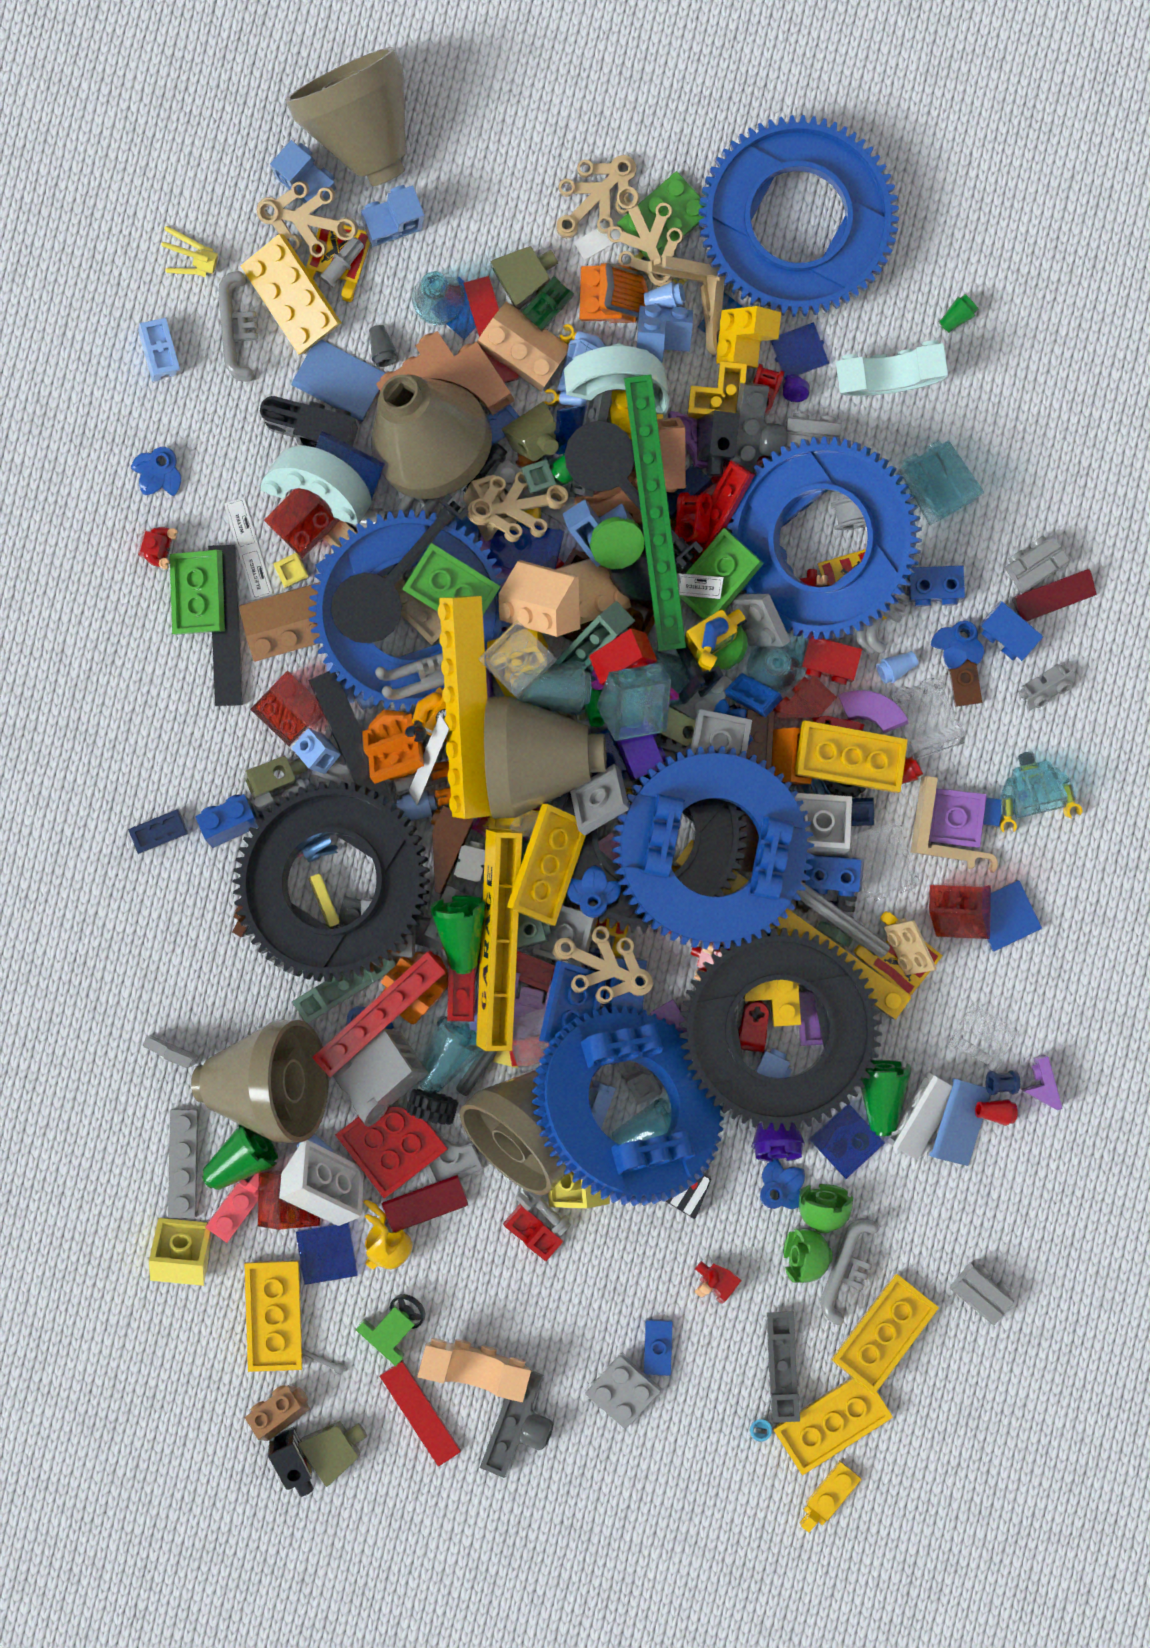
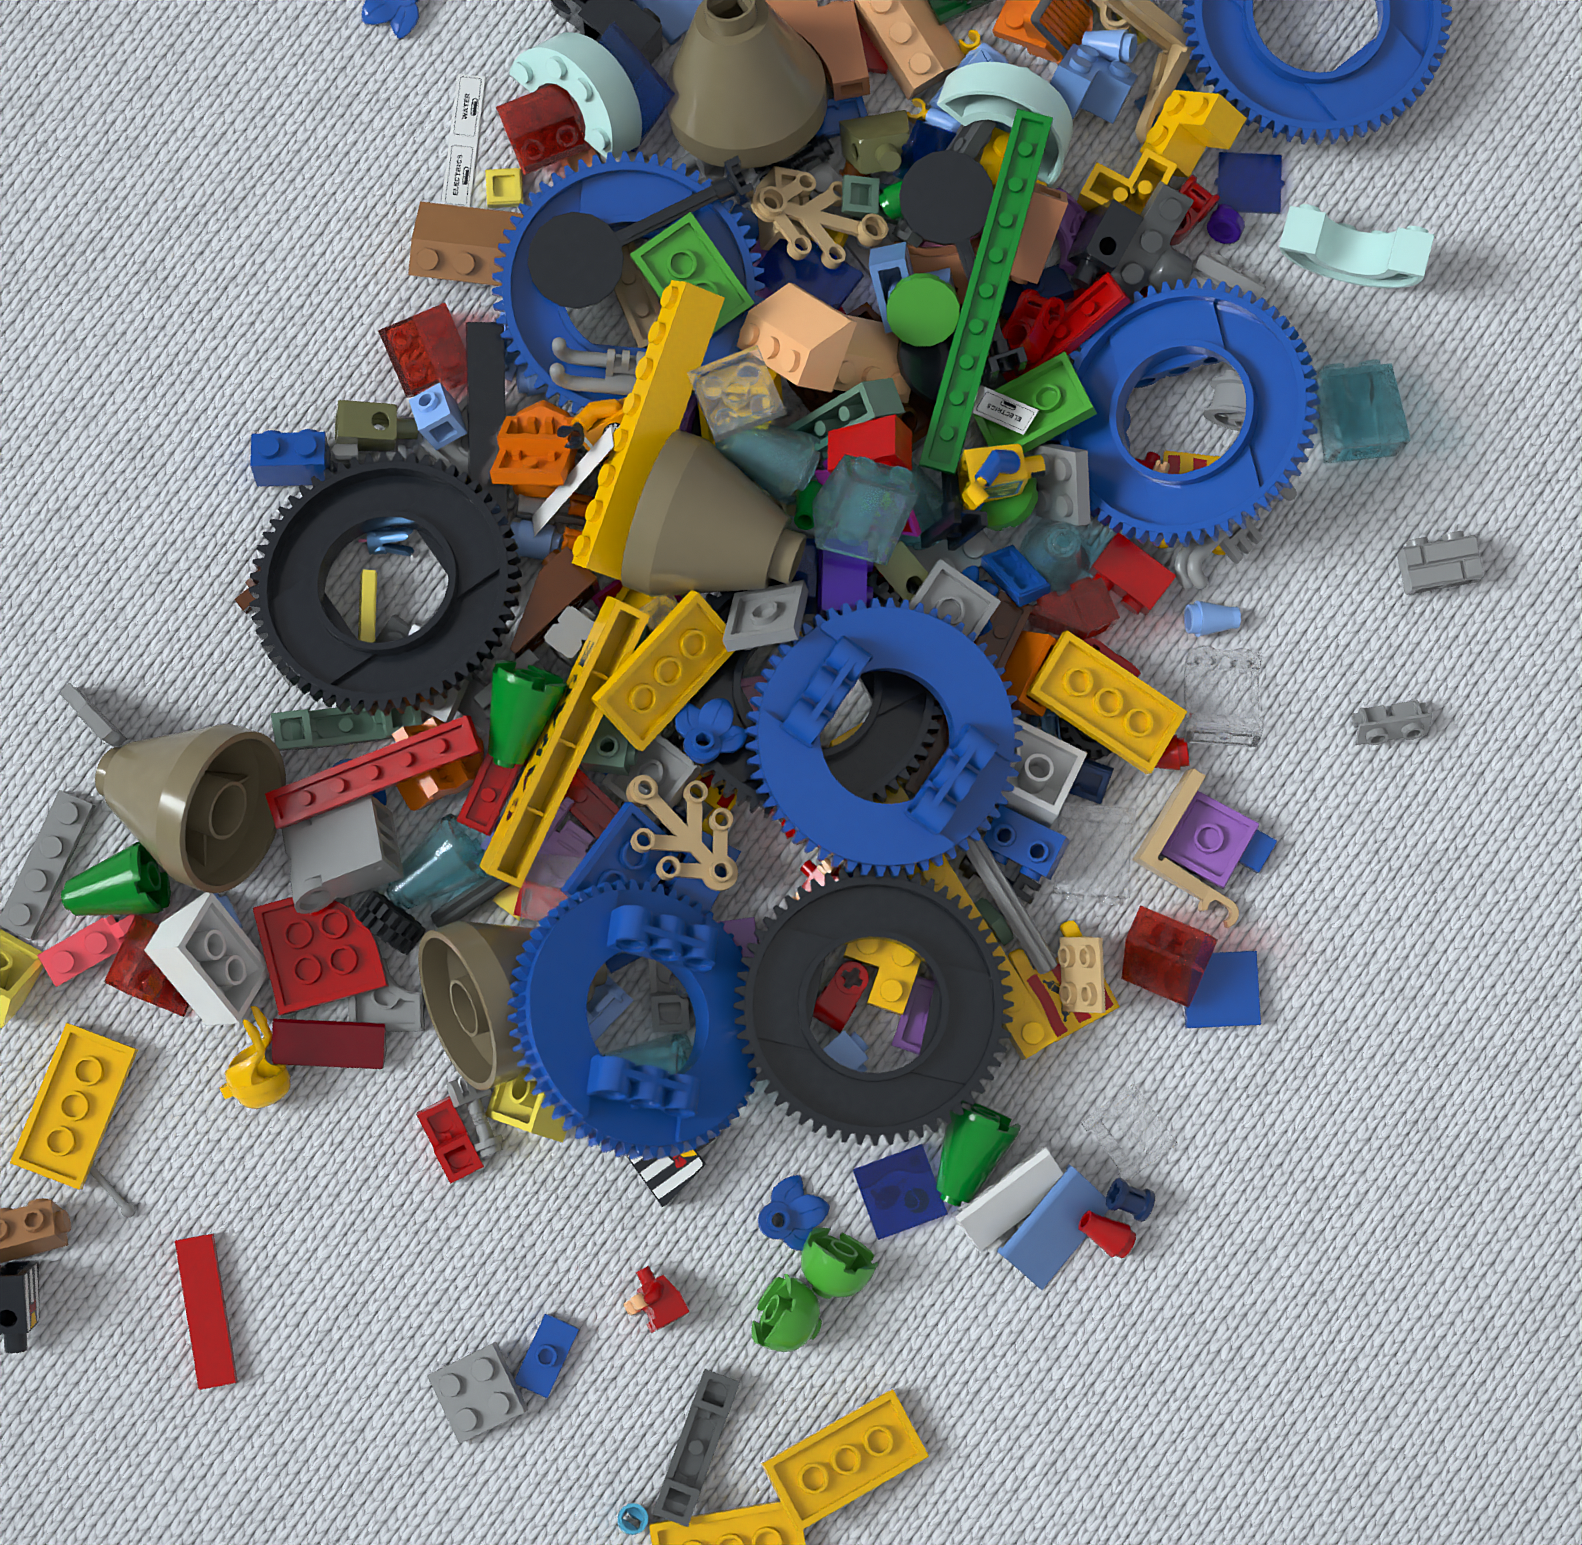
camera: 15 degrees right, 5 degrees down
dark blue plate [128,809,189,854] -> none
red piece [138,527,178,570] -> none
bright green plate [169,550,225,635] -> none
black tile [208,545,243,707] -> none
clear blue tile [296,1222,358,1285] -> none
olive torso [298,1421,367,1487] -> none
bright green piece [356,1294,426,1366] -> none
light nougat brick [417,1338,531,1403] -> none
dark grey plate [480,1370,553,1478] -> none
dark purple cone [751,1122,805,1162] -> none
light grey piece [820,1218,879,1325] -> none
medium lavender tile [838,690,909,733] -> none
blue brick [907,565,965,607] -> none
blue plate [931,621,984,669] -> none
green cone [938,294,979,333] -> none
reddish brown plate [949,659,983,707] -> none
light grey brick [949,1263,1014,1325] -> none
blue brick [980,600,1044,661] -> none
clear light blue torso [1000,752,1083,833] -> none
dark red slope [1012,568,1097,622] -> none
medium lavender slope [1021,1055,1063,1110] -> none

